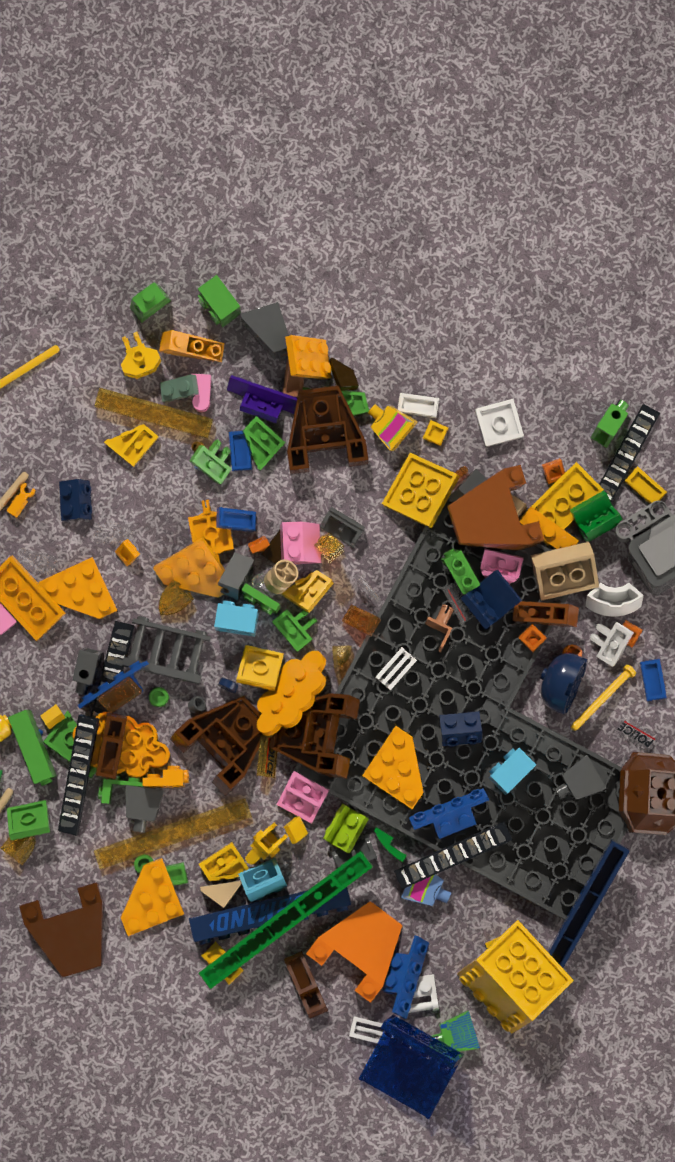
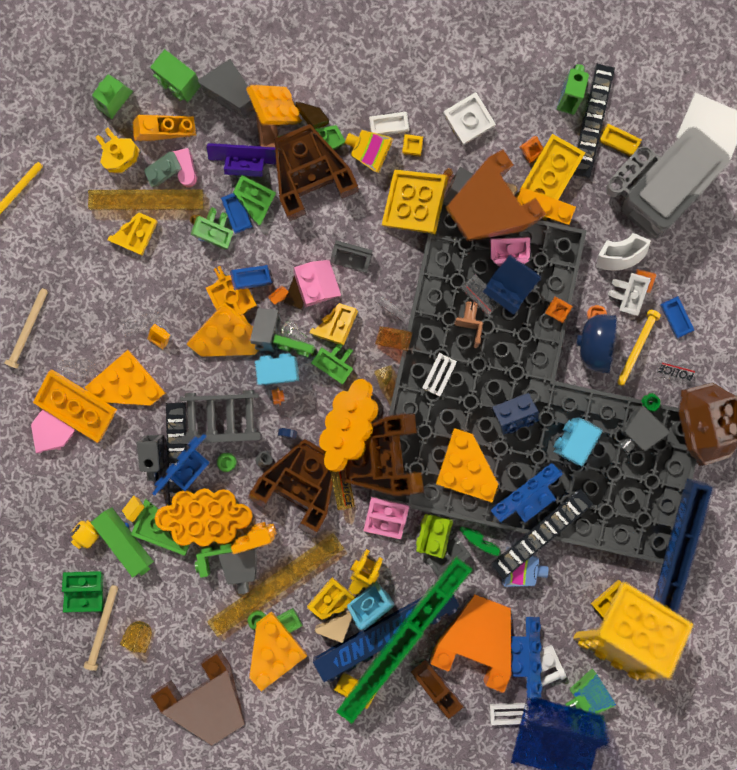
camera: 15 degrees left, 5 degrees up
light orange bar [6,483,36,518] -> none
bright green plate [7,800,50,840] -> none
tile [58,714,99,836] -> none
dark blue bracket [59,479,92,521] -> none
reddish brown slope [96,713,127,779] -> none
clear orange plate [98,677,142,714] -> none
clear yellow brick [159,580,194,615] -> none
yellow tile [236,645,284,691] -> none
tan wheel [264,560,298,594] -> none
yellow tile [284,816,308,844] -> none
clear yellow bracket [314,532,344,564] -> none
bright green bracket [441,548,480,594] -> none
dark orange slope [513,601,579,627] -> none
tan slope [531,542,599,601] -> none
green bracket [570,490,623,542] -> none
none -> orange plate [271,387,285,406]
none -> green plate [641,393,661,412]

